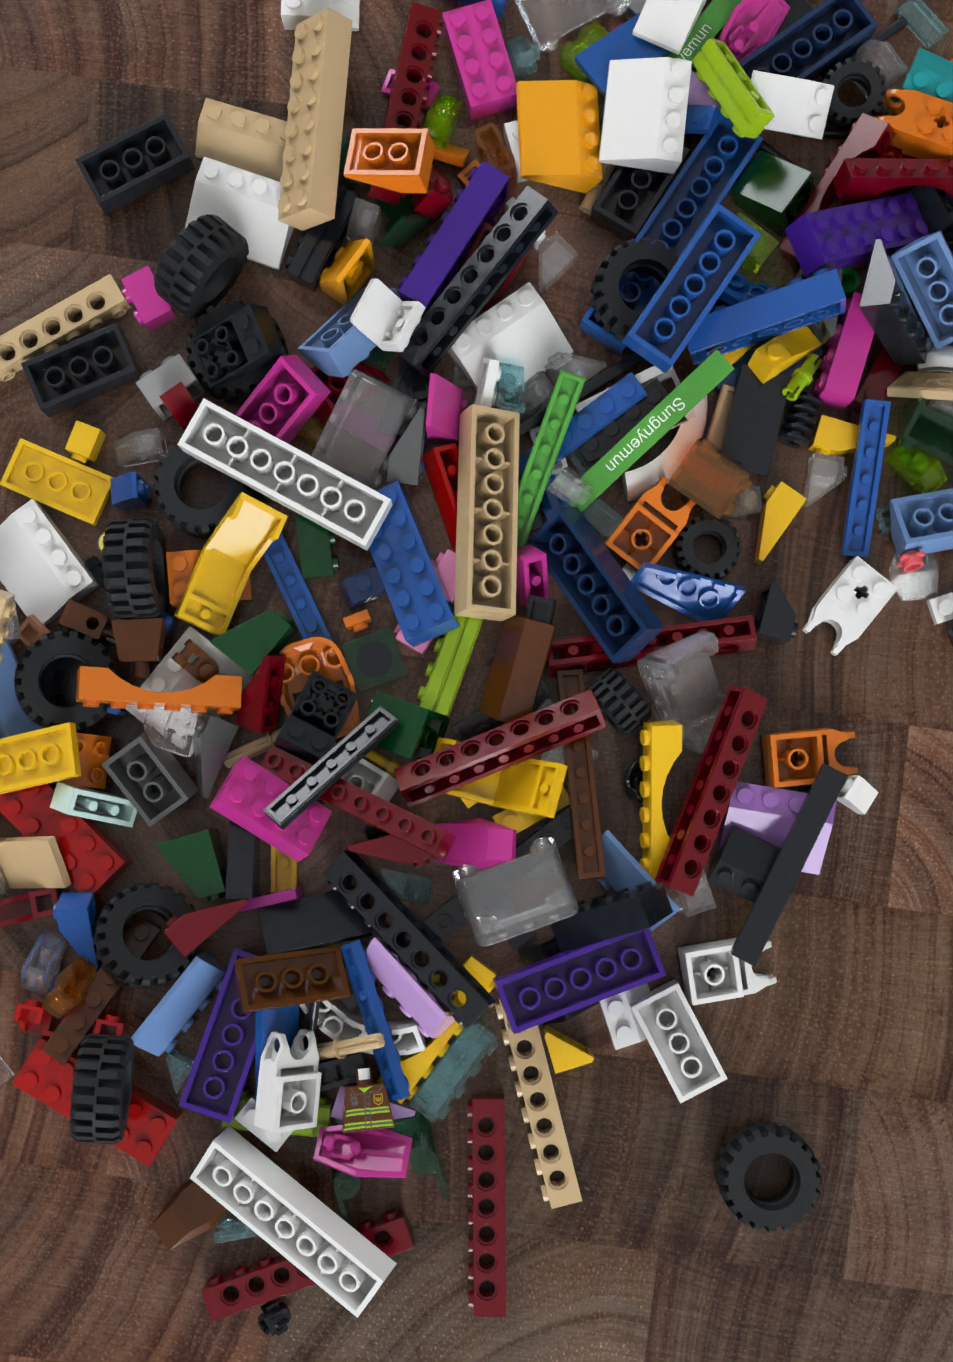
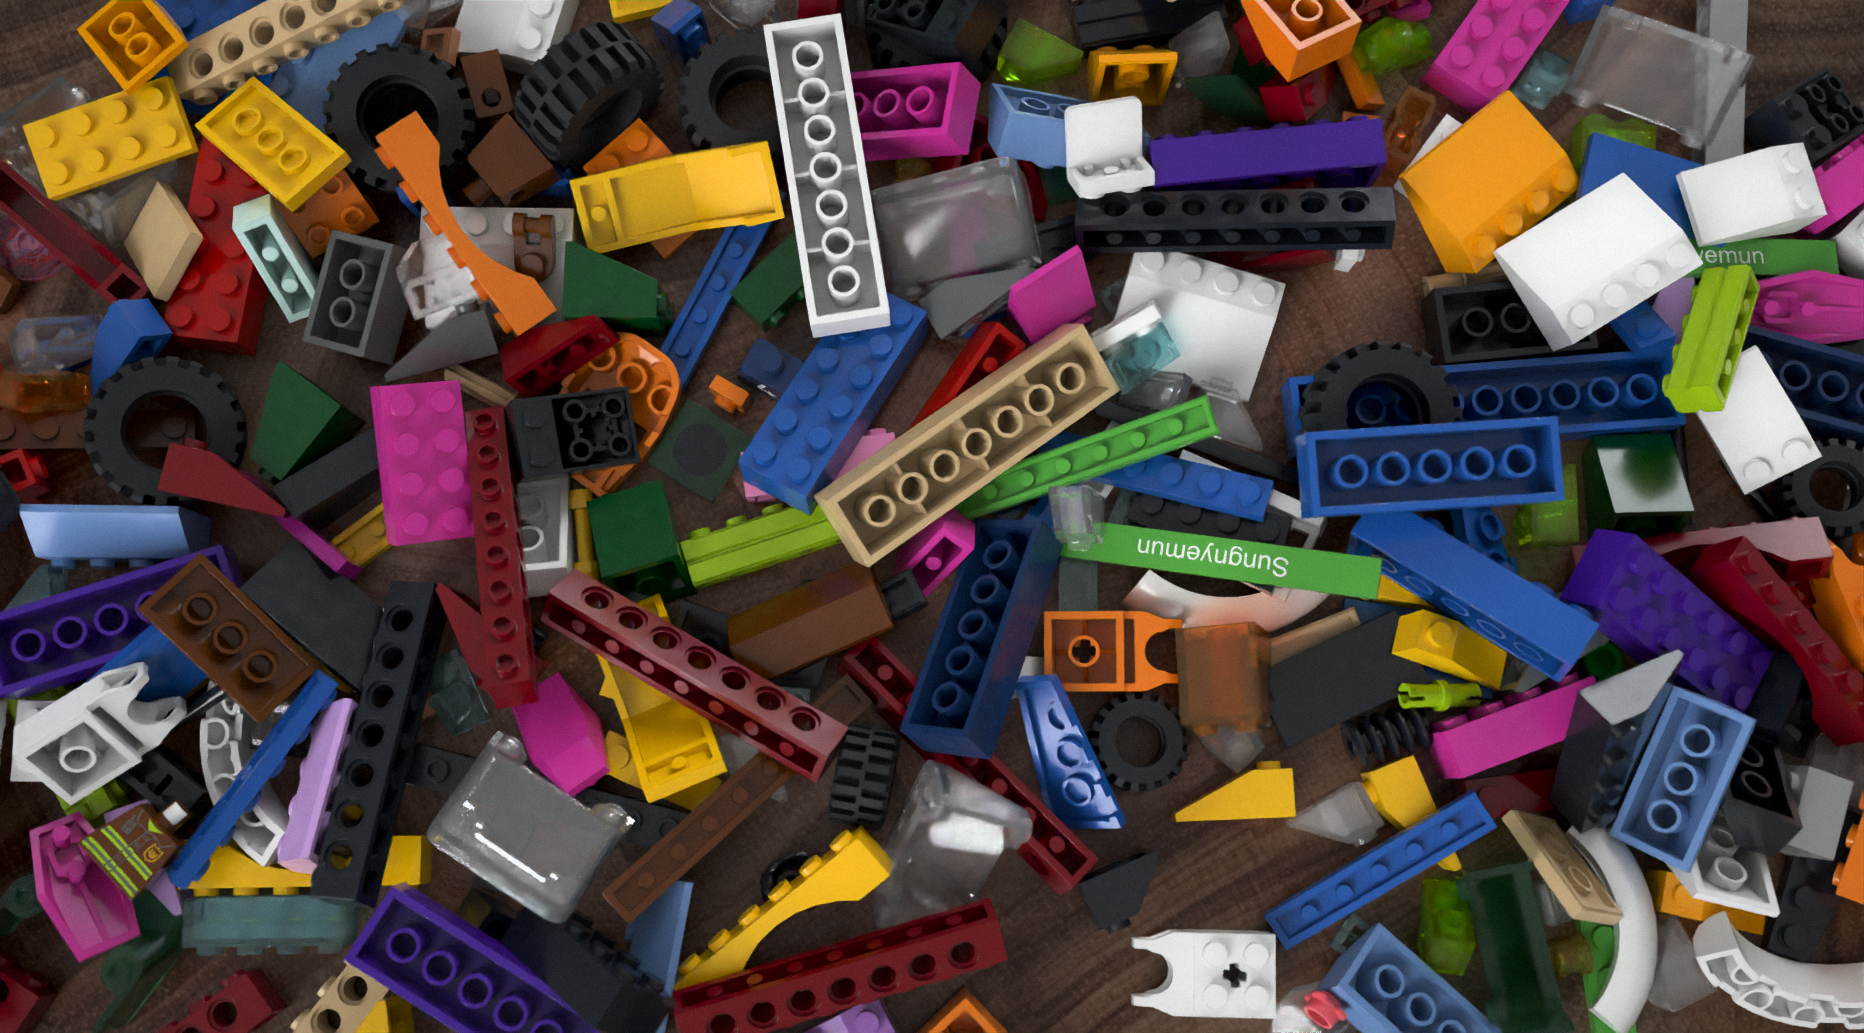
camera: 55 degrees right, 5 degrees down
tile [263,706,400,830] -> none
tan axle [317,1033,385,1060] -> none
clear slope [538,232,579,296] -> none
none -> clear neon green slope [996,17,1084,86]

